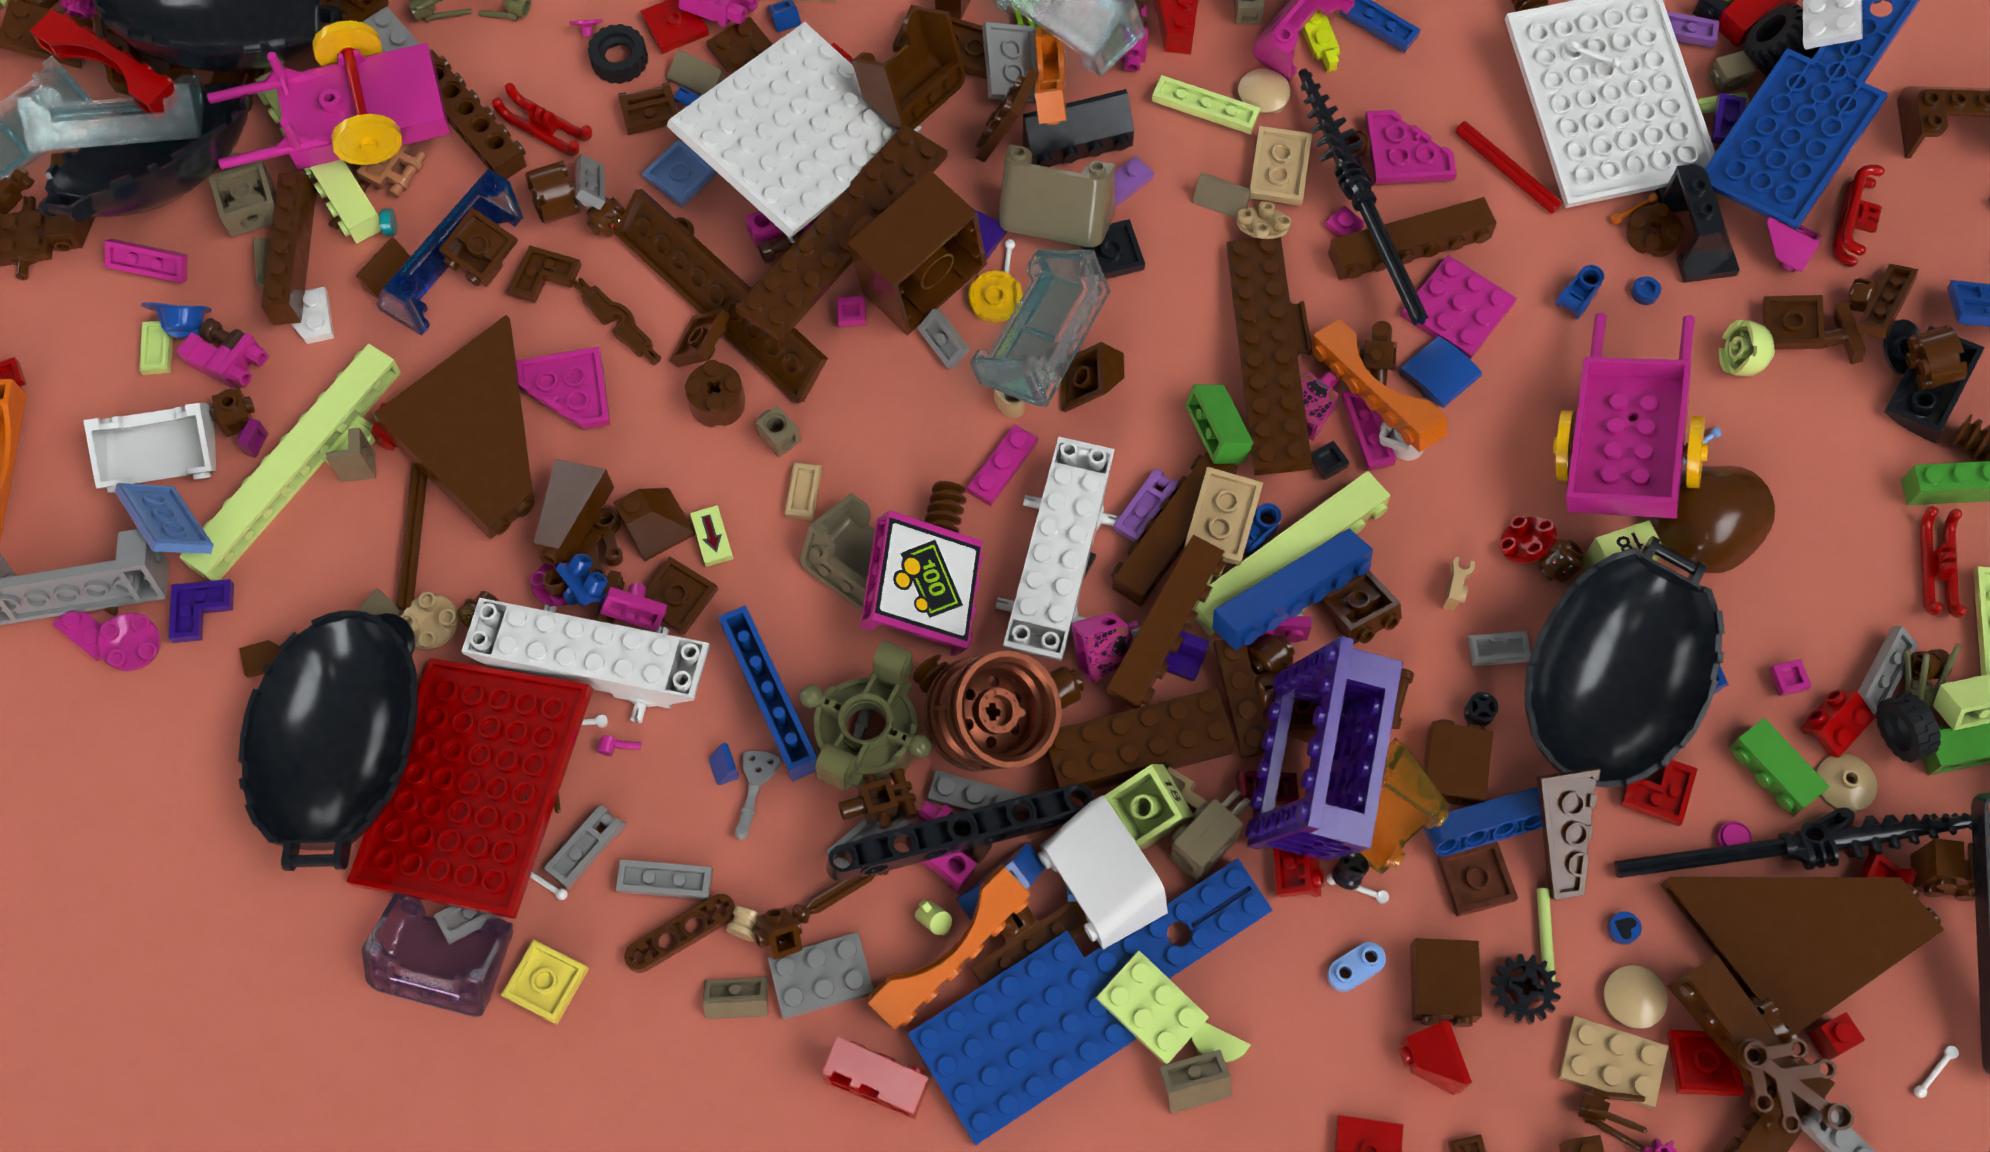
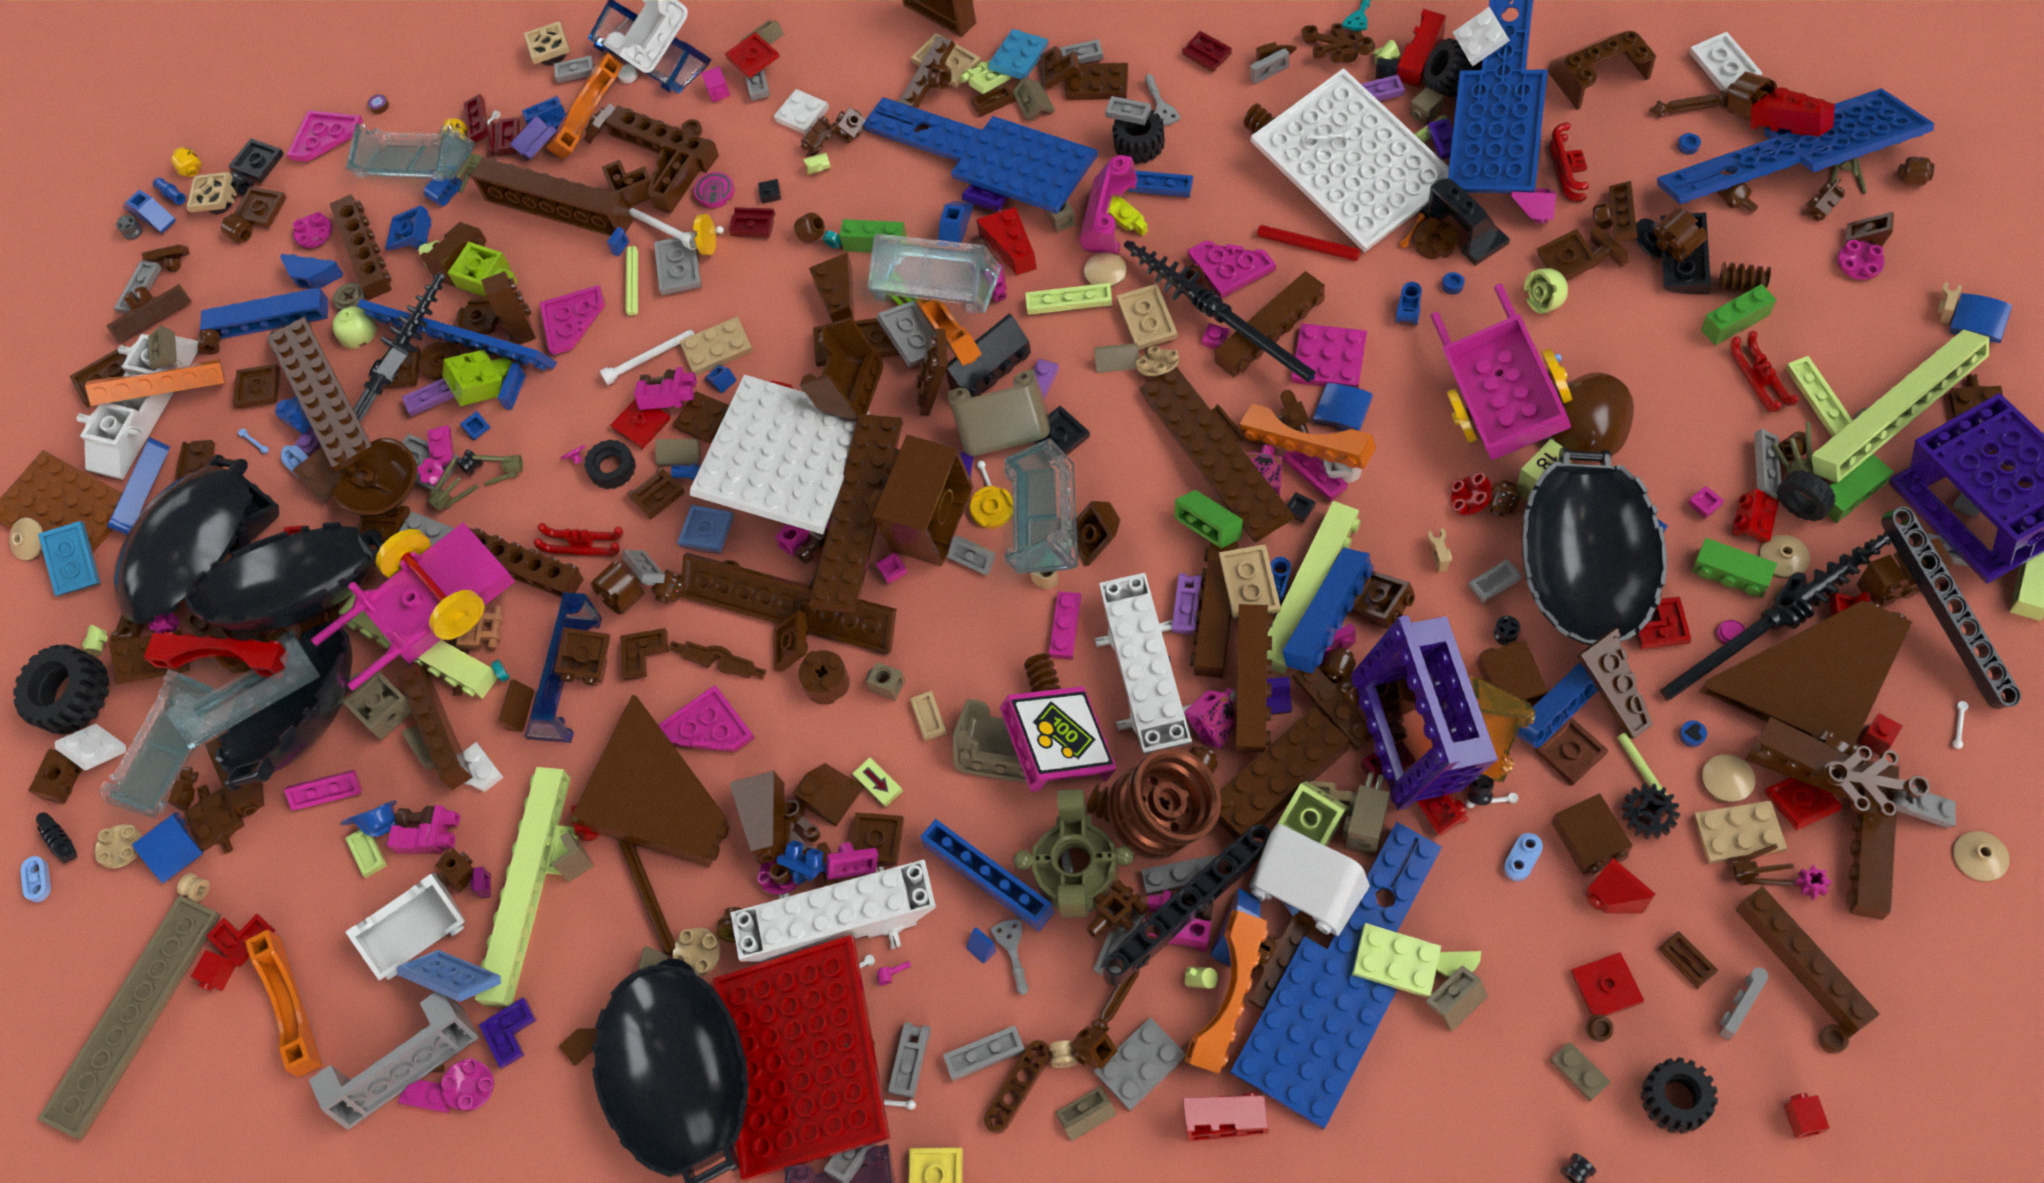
camera: 15 degrees left, 5 degrees down
none -> reddish brown wheel [1384,710,1407,742]

